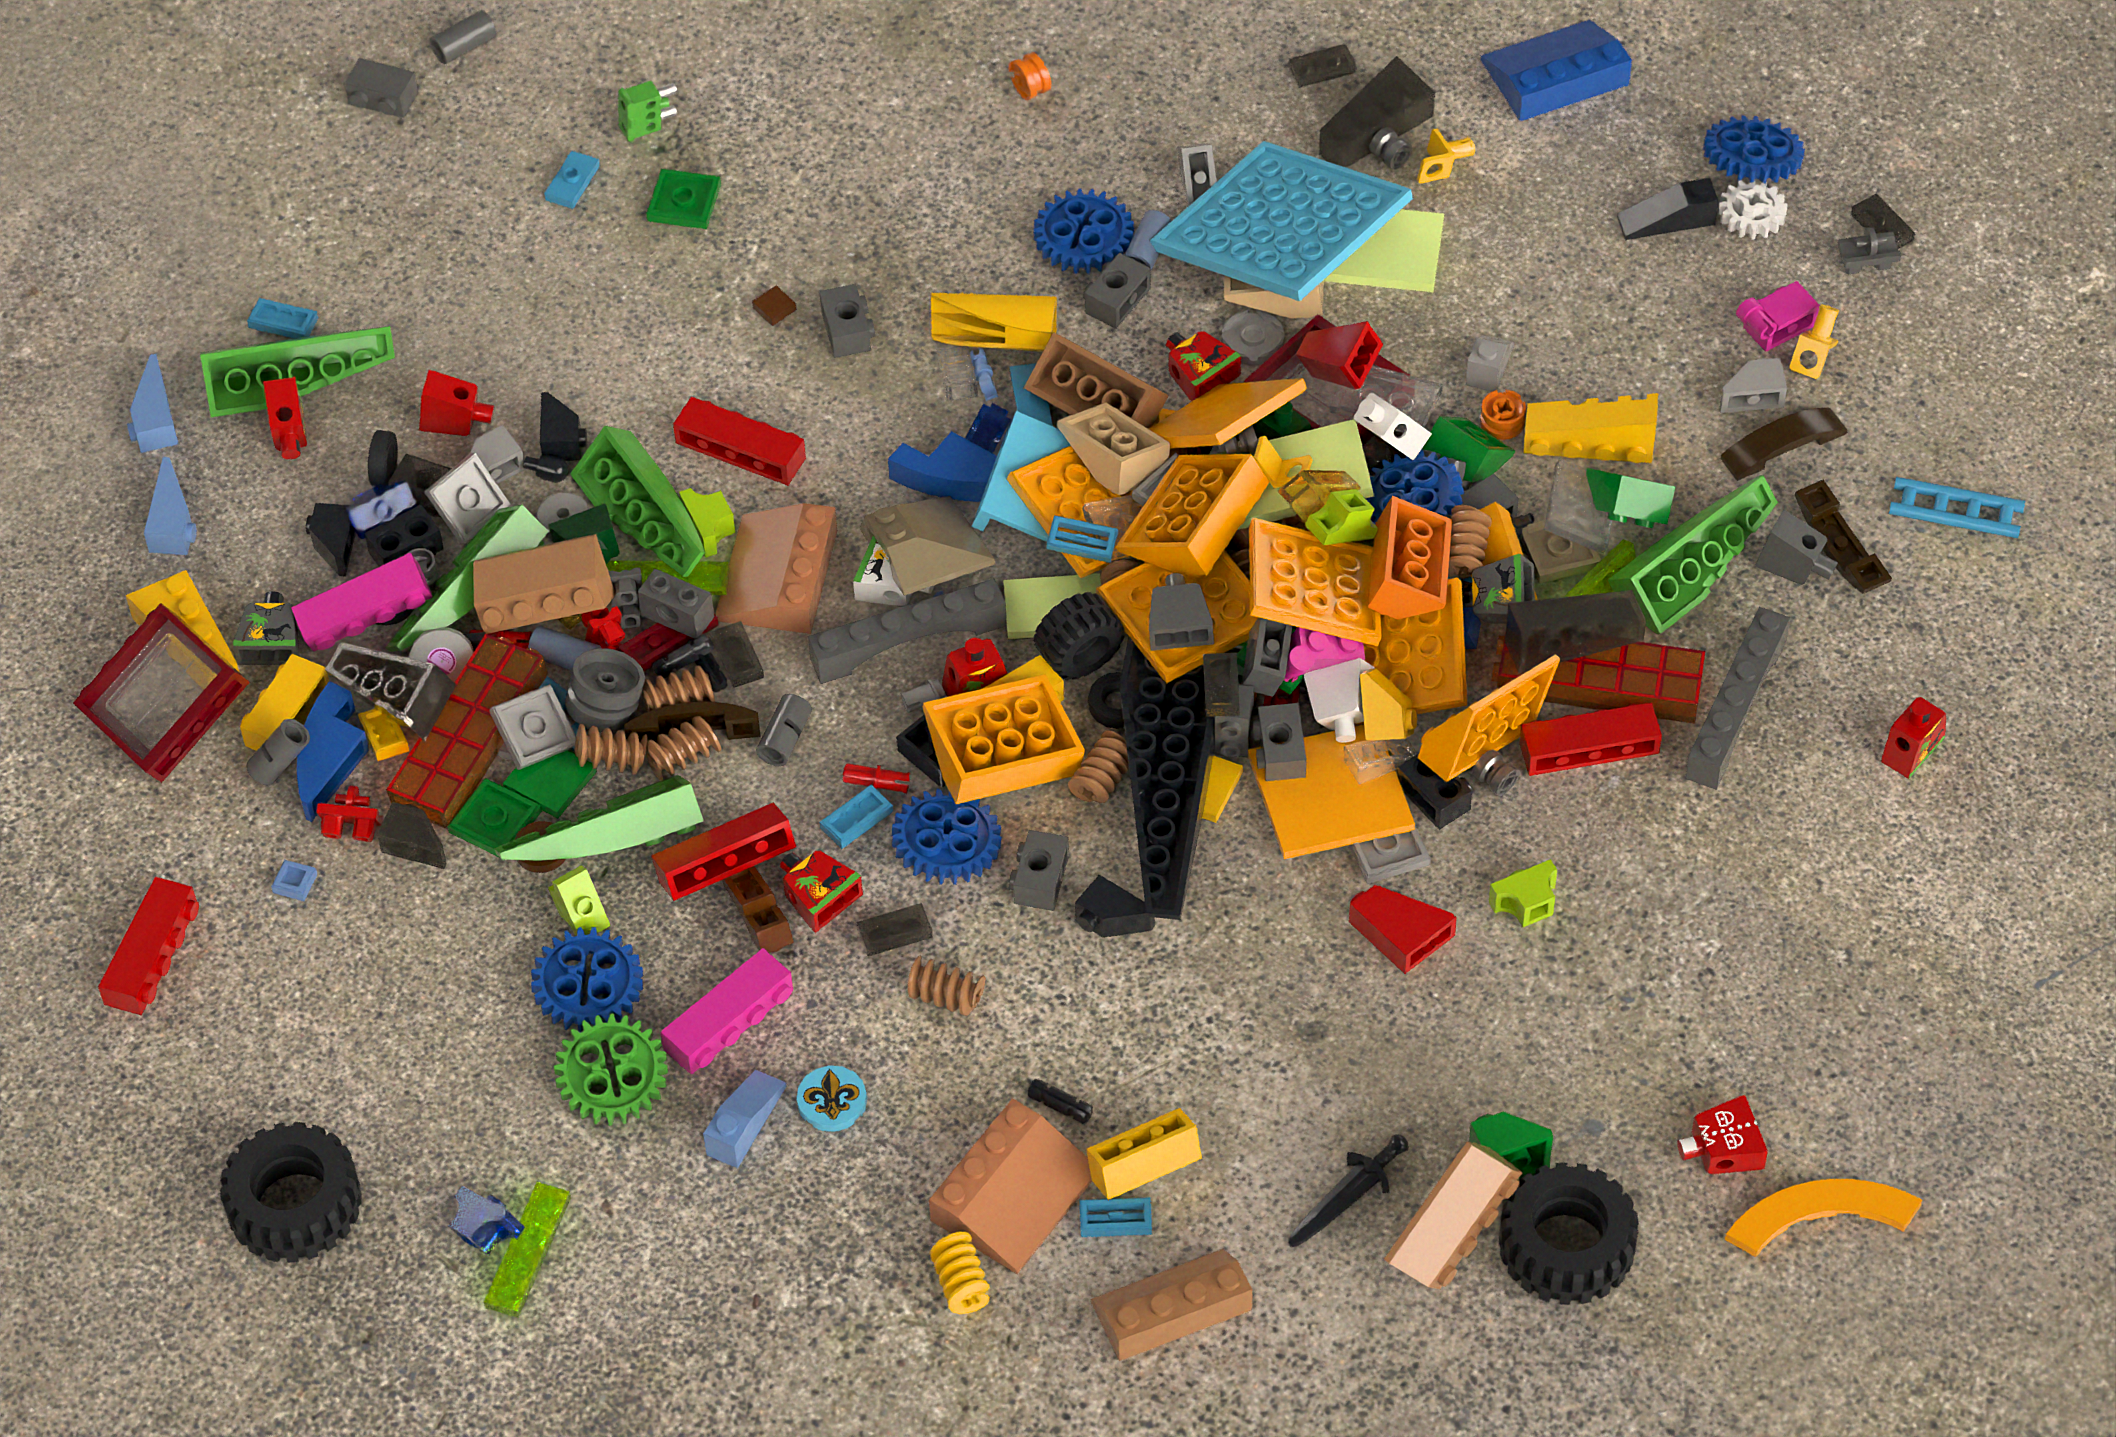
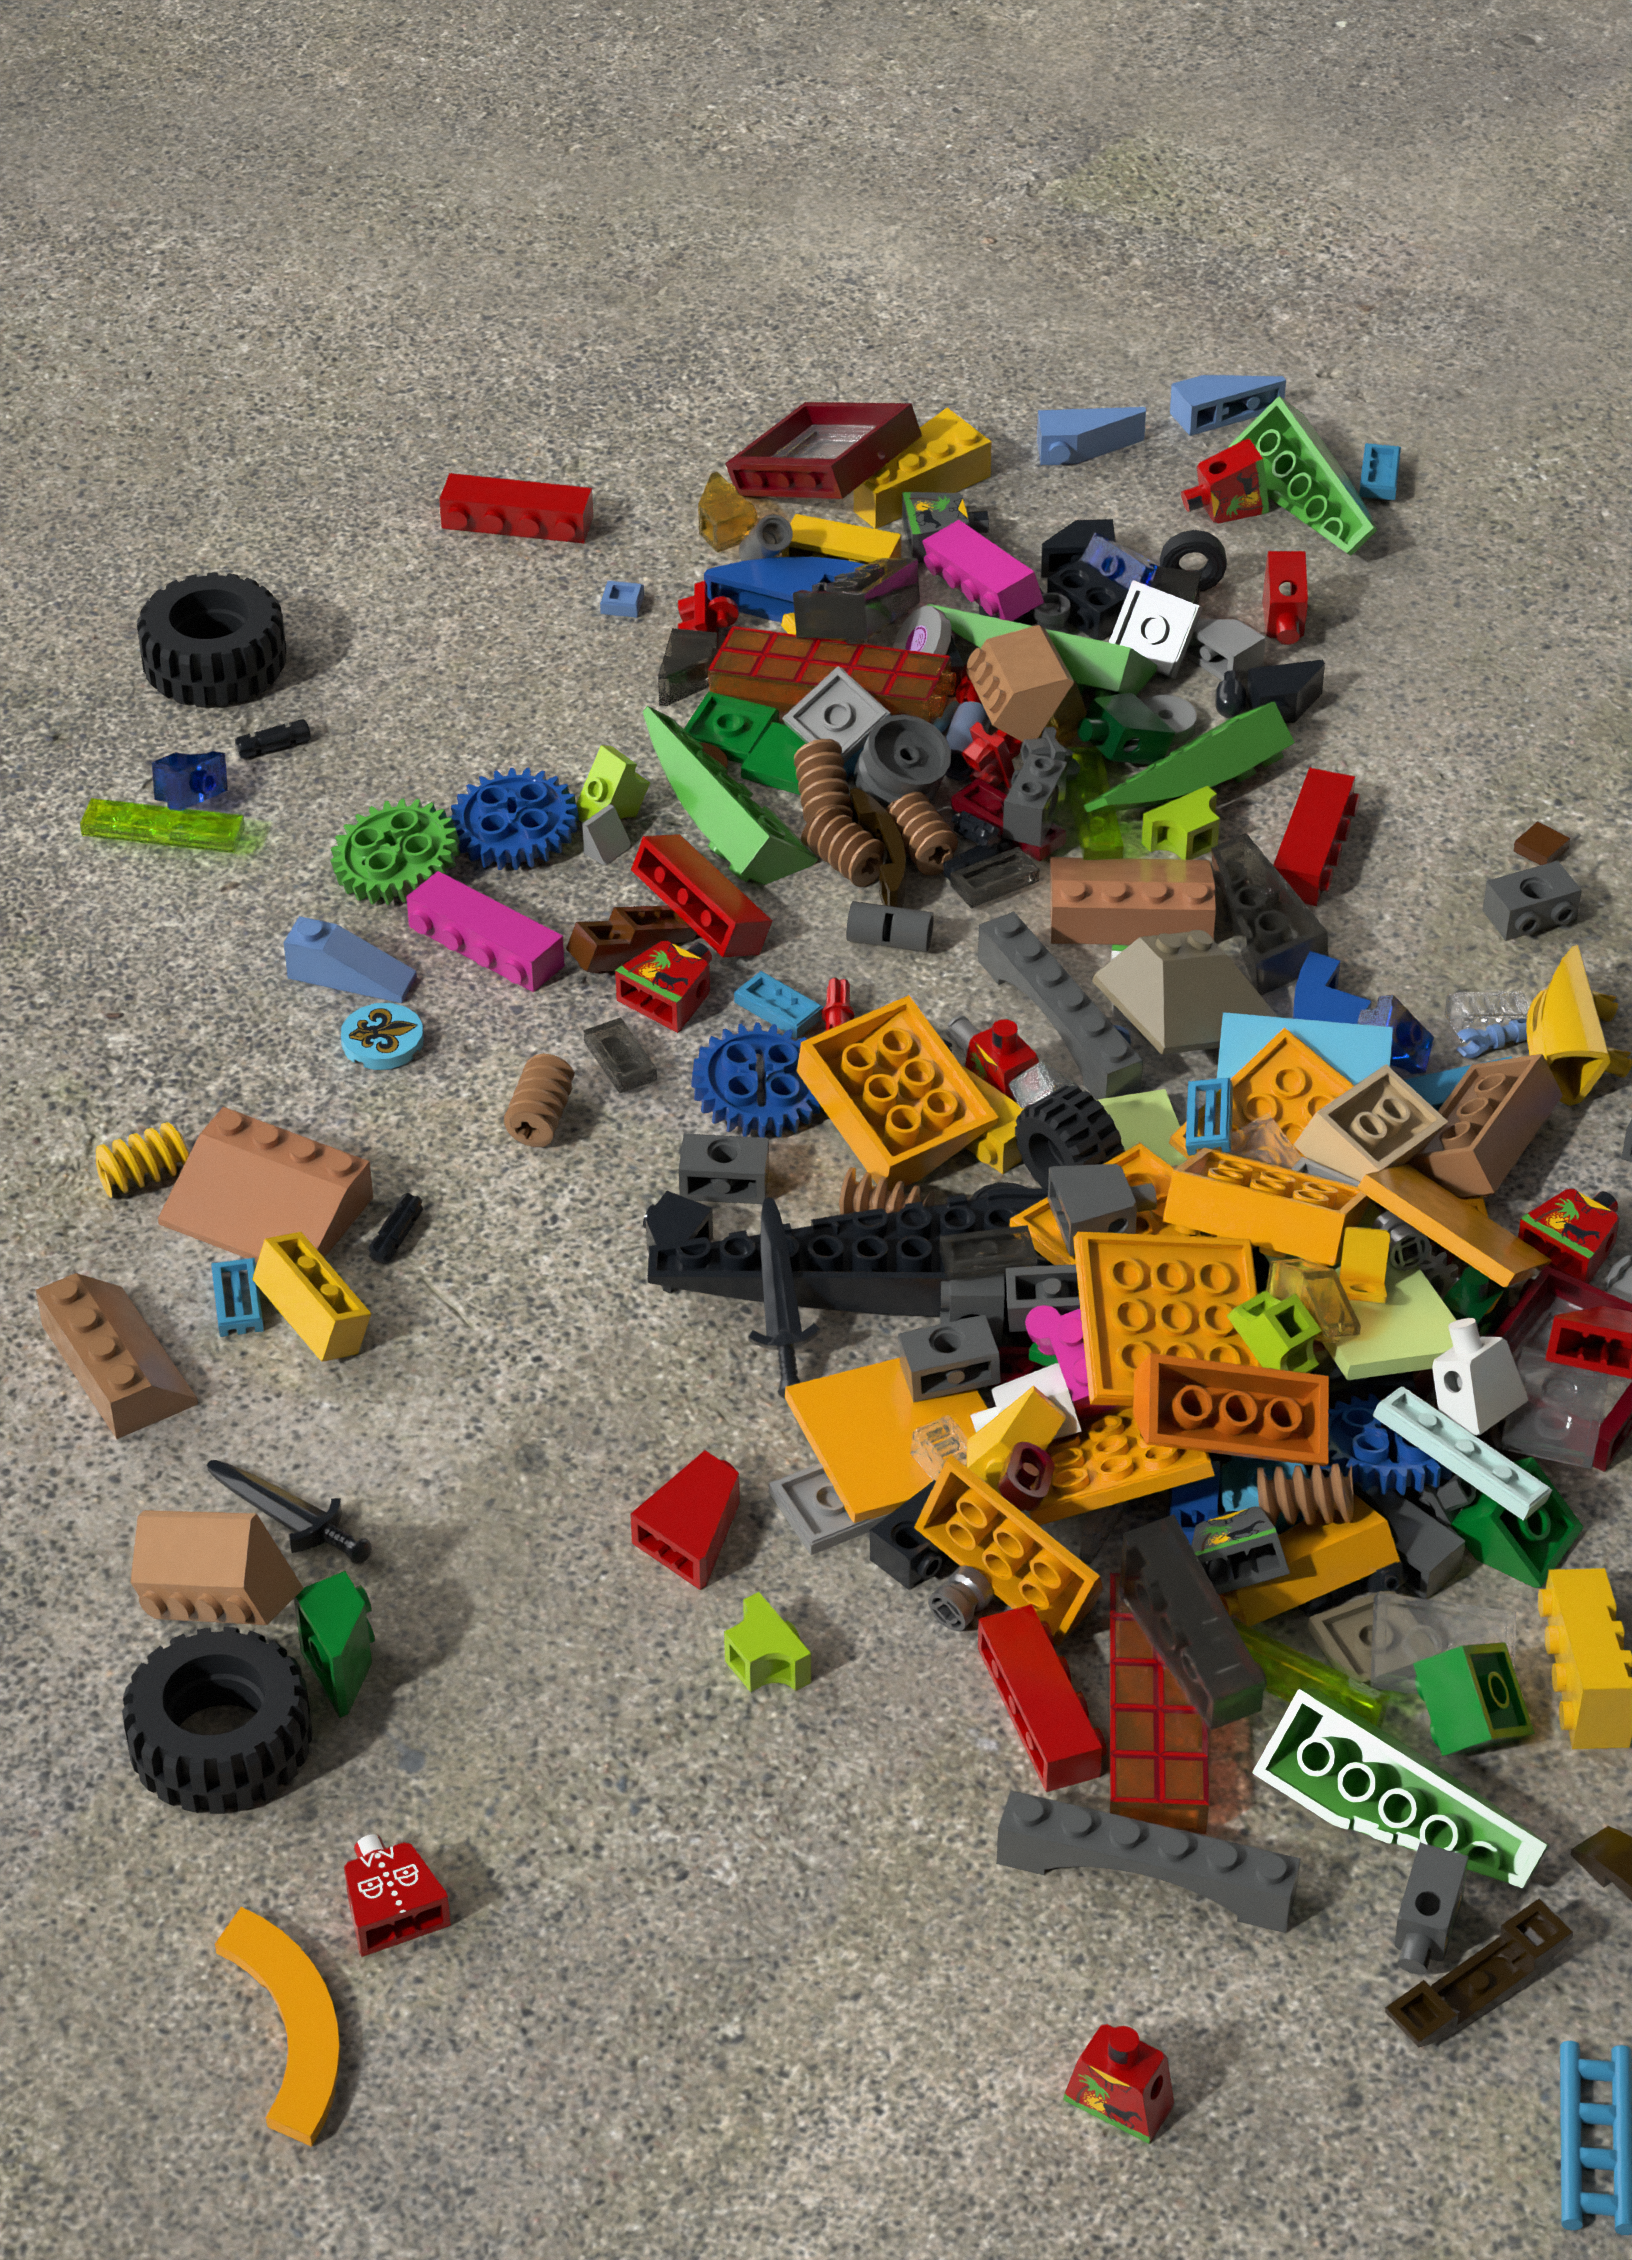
camera: 80 degrees right, 10 degrees down
yellow tile [1202,755,1243,823] -> none
orange wheel [1480,389,1526,440] -> none
none -> black axle [235,719,311,759]
none -> light grey slope [583,804,631,865]
none -> clear yellow slope [698,472,758,553]
none -> black sword [748,1197,820,1399]
none -> dark red plate [998,1442,1055,1511]
none -> clear slope [1008,1061,1080,1109]
none -> clear smoke wedge [1211,833,1329,995]
none -> light aqua tile [1373,1386,1552,1521]

